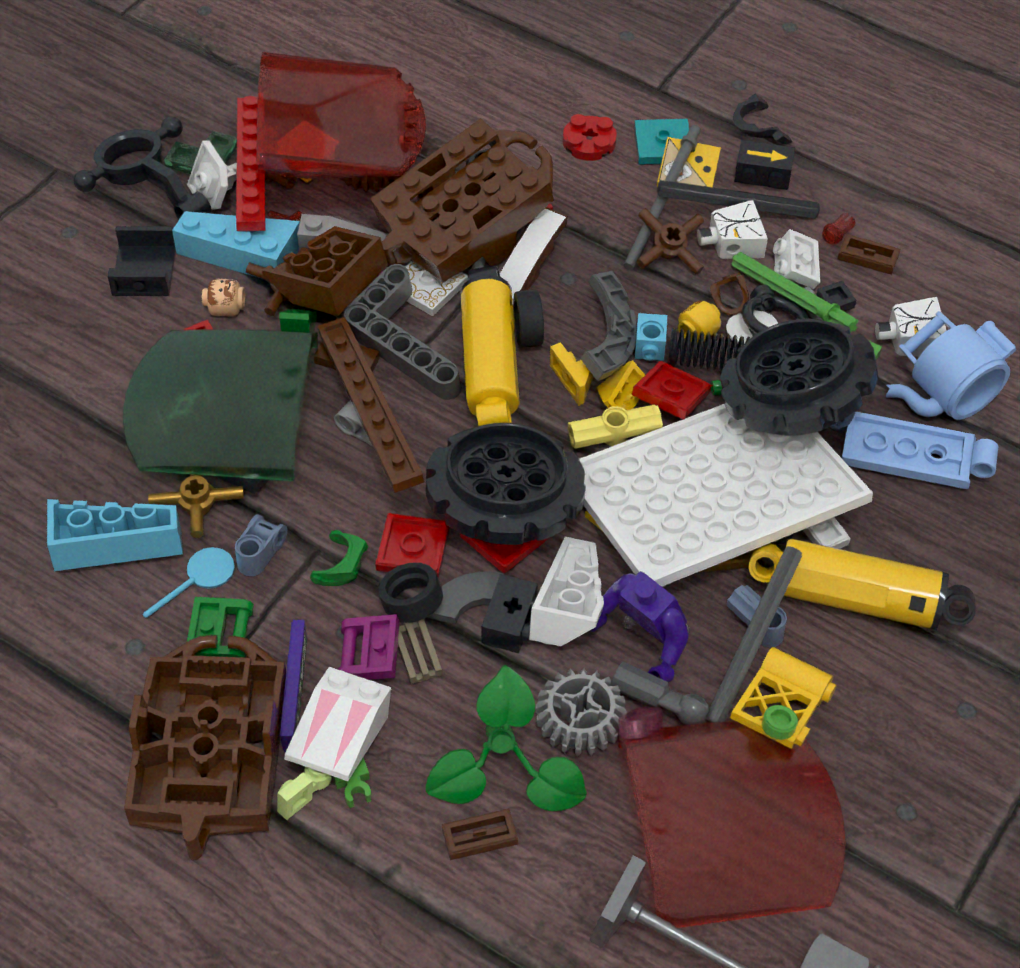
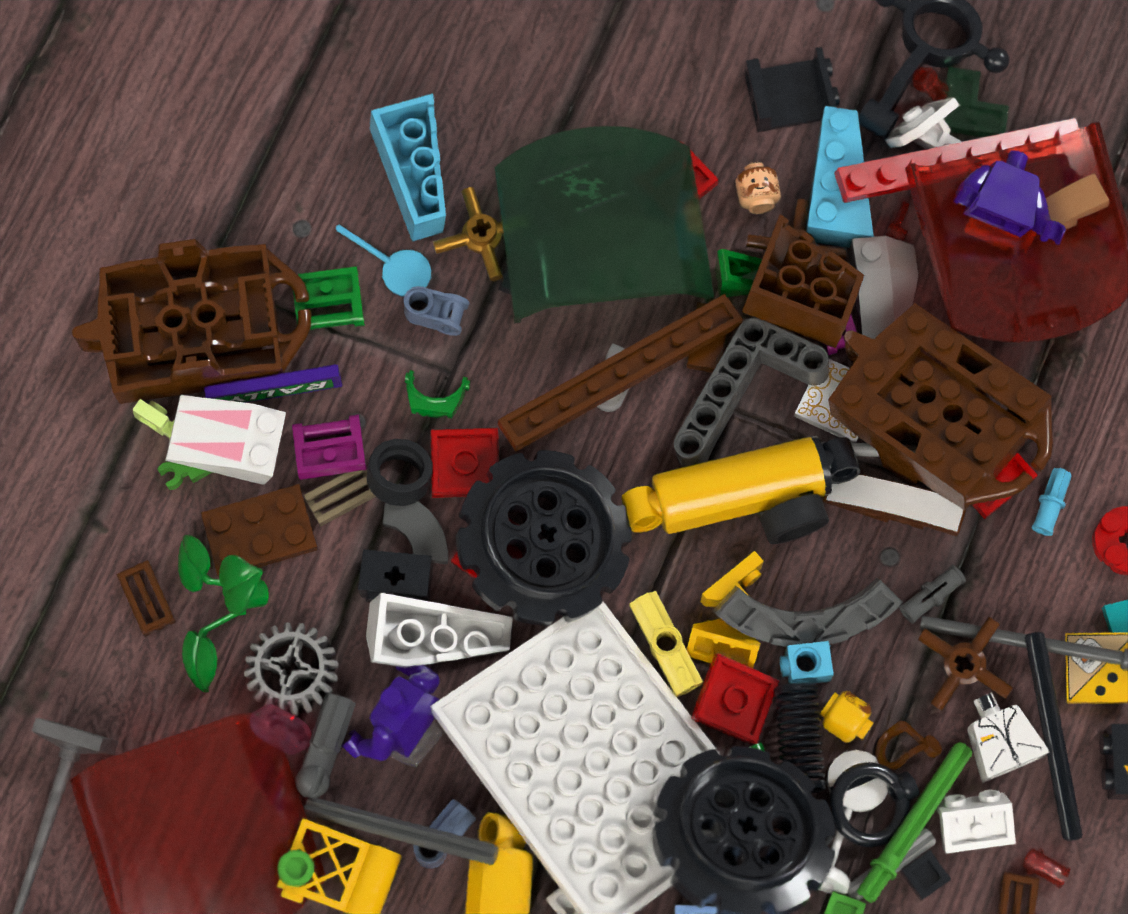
camera: 80 degrees right, 20 degrees up
none -> reddish brown plate [201,484,318,577]
none -> dark grey pin [899,565,966,624]
none -> clear red pin [913,67,949,101]
none -> dark purple torso [953,151,1066,245]
none -> medium azure axle [1032,468,1072,536]
none -> medium nougat slope [1046,173,1109,229]

